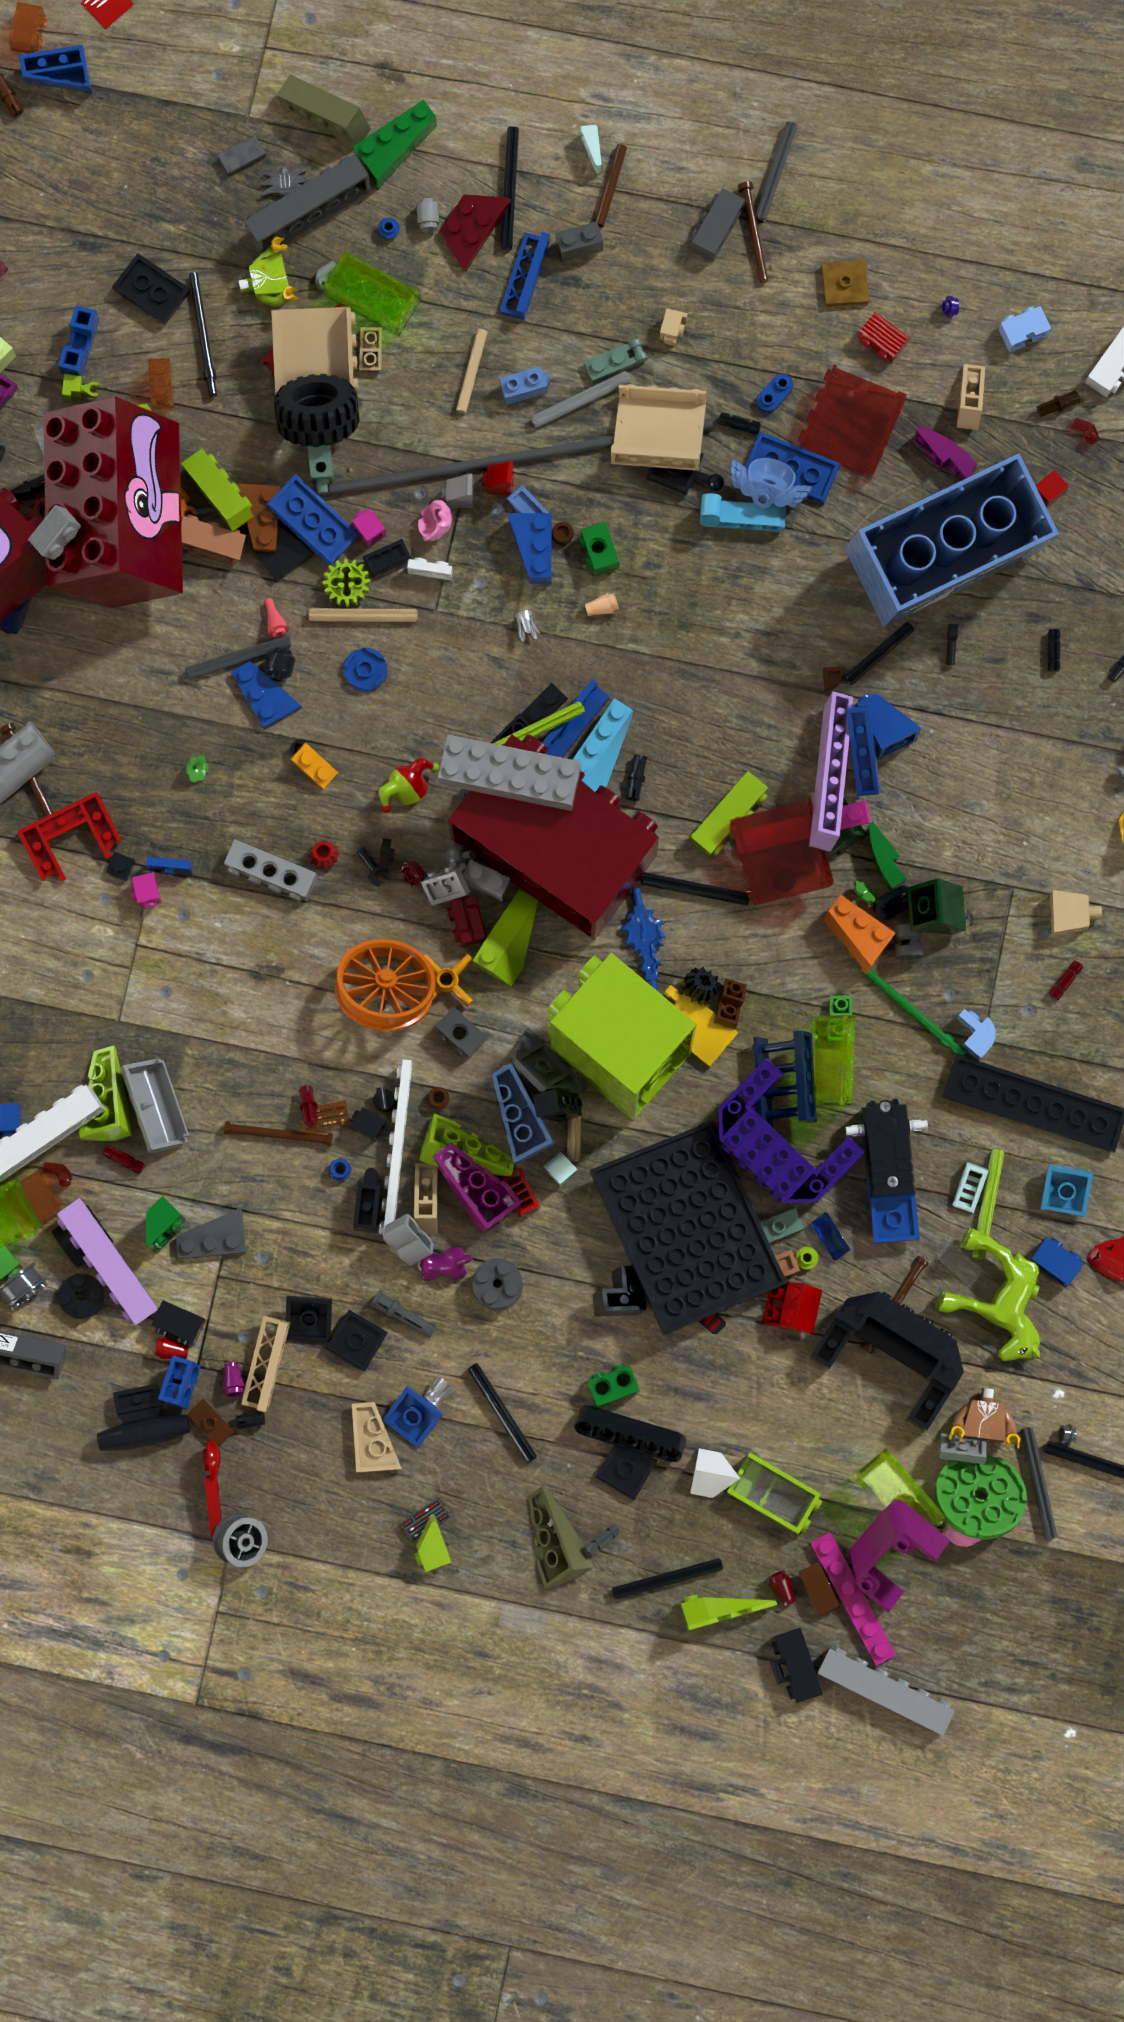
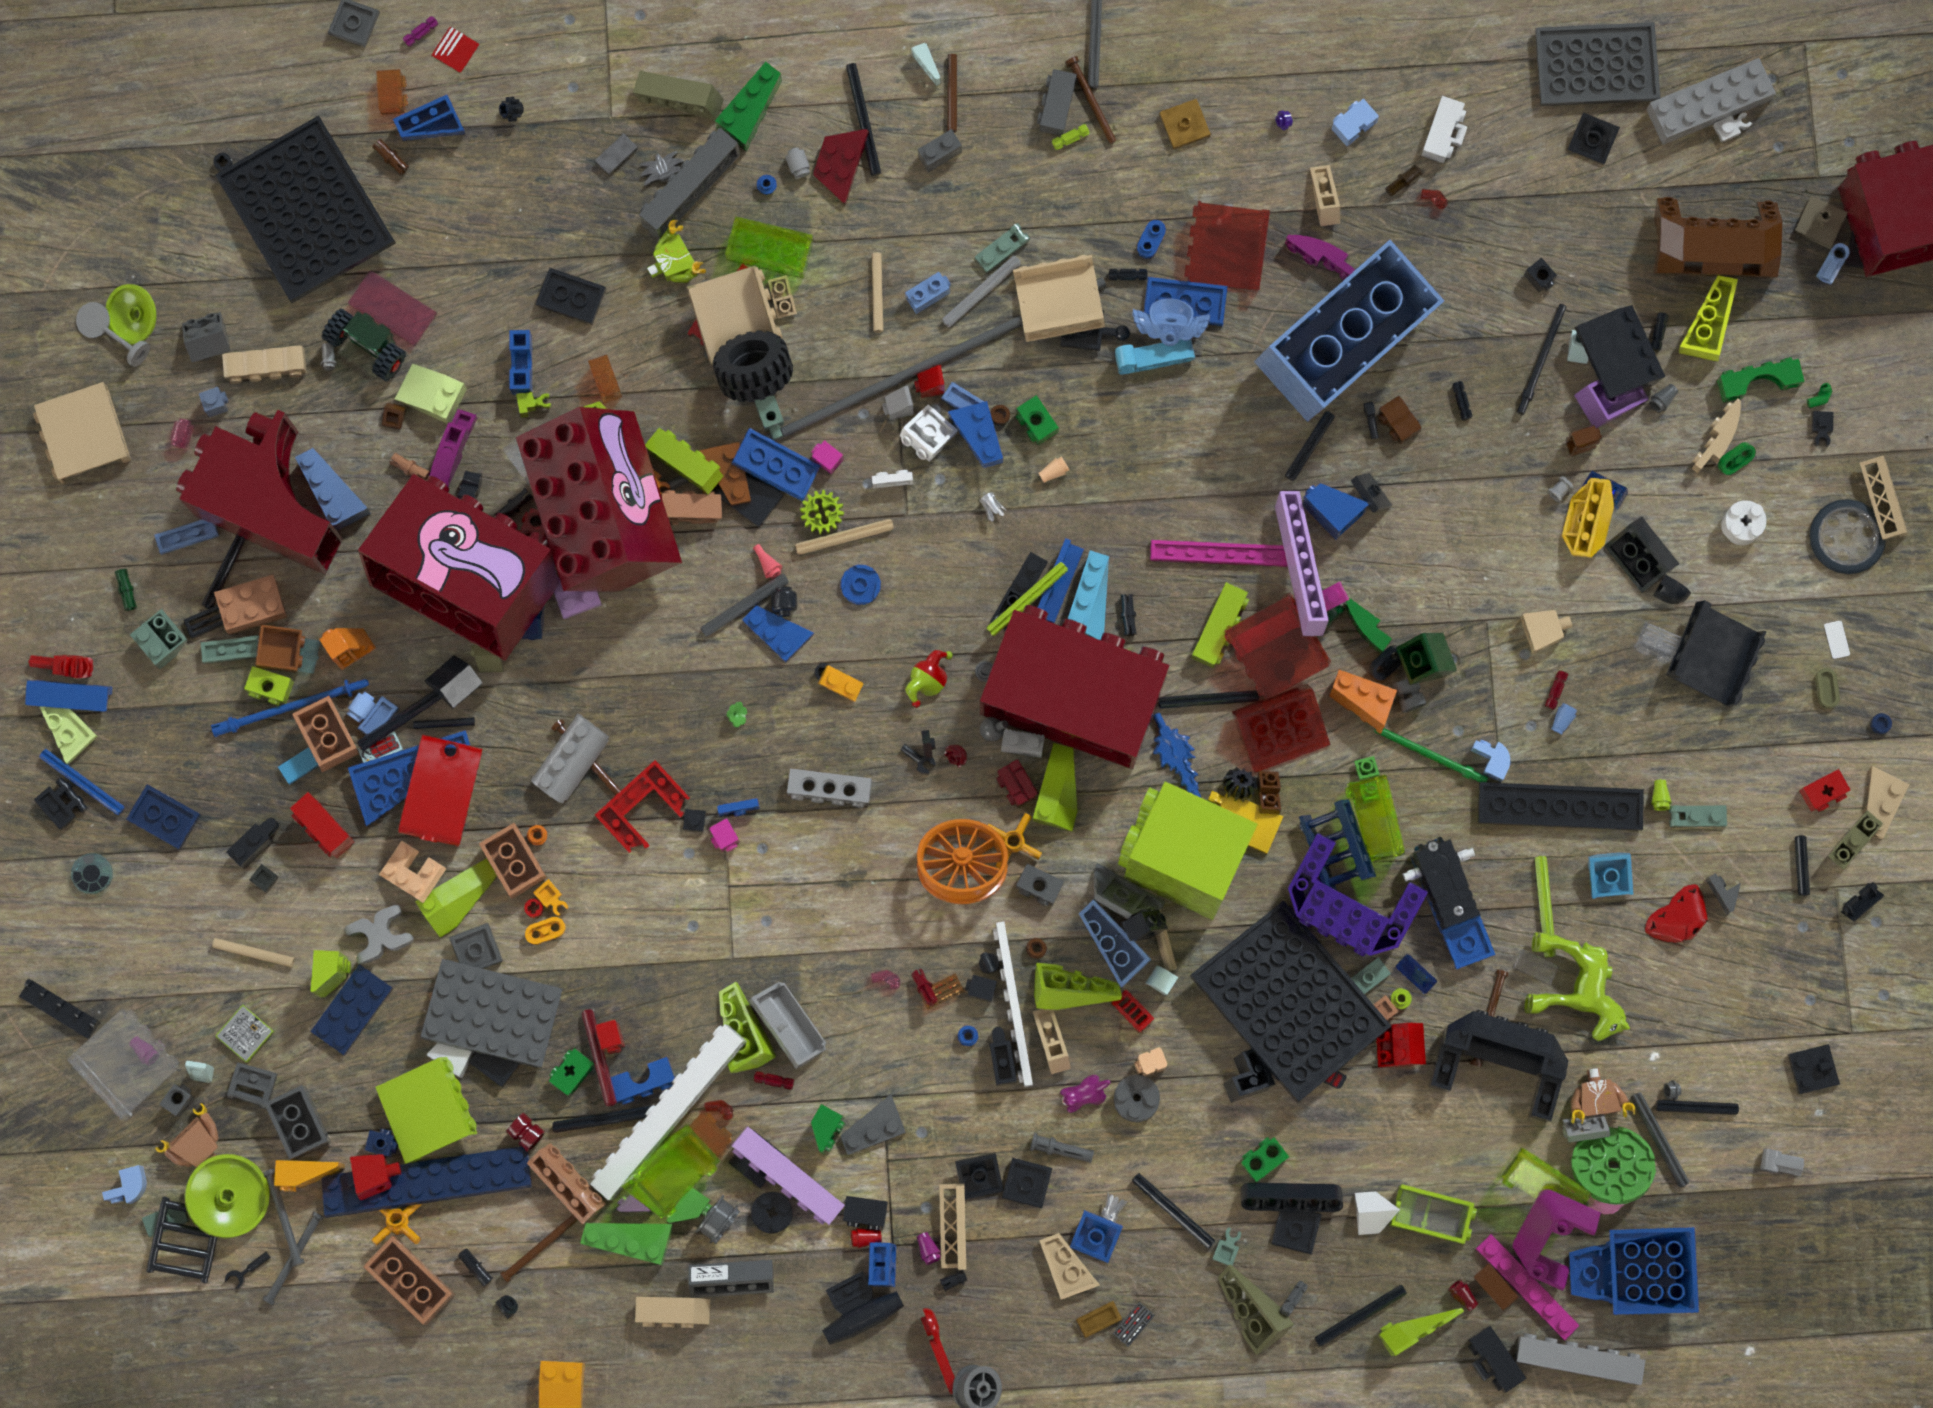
camera: 15 degrees left, 0 degrees up
light grey brick [28,505,81,560] -> none
reddish brown plate [187,1399,235,1447] -> none
black bar [189,272,217,397] -> none
reddish brown bar [224,1121,333,1147] -> none
red piece [308,839,340,870] -> none
light grey arm [315,260,338,290] -> none
black plate [363,539,412,578] -> none
light grey brick [383,1214,434,1266] -> none
lime slope [414,1515,452,1572] -> none
bright pink hair [418,500,452,541] -> none
light grey bracket [421,863,470,905] -> none
magenta wedge [432,1143,522,1233] -> none
light grey brick [438,734,581,811] -> none
blue fence [500,232,550,320] -> none
tan brick [660,308,688,345] -> none
reddish brown tile [823,667,845,691] -> none
blue panel [846,704,881,796] -> none
bright green plant [854,881,876,904] -> none
red brick [858,312,909,363] -> none
light aqua slope [952,1162,989,1213] -> none
blue brick [1029,1237,1084,1287] -> none
red brick [1035,470,1069,508] -> none
none -> black gear [499,96,524,122]
none -> lavender plate [554,577,602,619]
none -> clear pink arm [871,970,900,990]
none -> white plate [899,405,958,462]
none -> lime axle [1052,124,1090,150]
none -> pearl gold tile [1076,1301,1123,1338]
none -> light nougat brick [1134,1047,1167,1077]
none -> dark pink tile [1150,540,1313,567]
none -> sand green plate [1212,1227,1241,1266]
none -> clear red slope [1232,683,1331,773]
none -> black plate [1351,473,1392,513]
none -> reddish brown brick [1377,396,1422,445]
none -> medium blue cone [1551,703,1577,735]
none -> blue wedge [1569,1227,1699,1315]

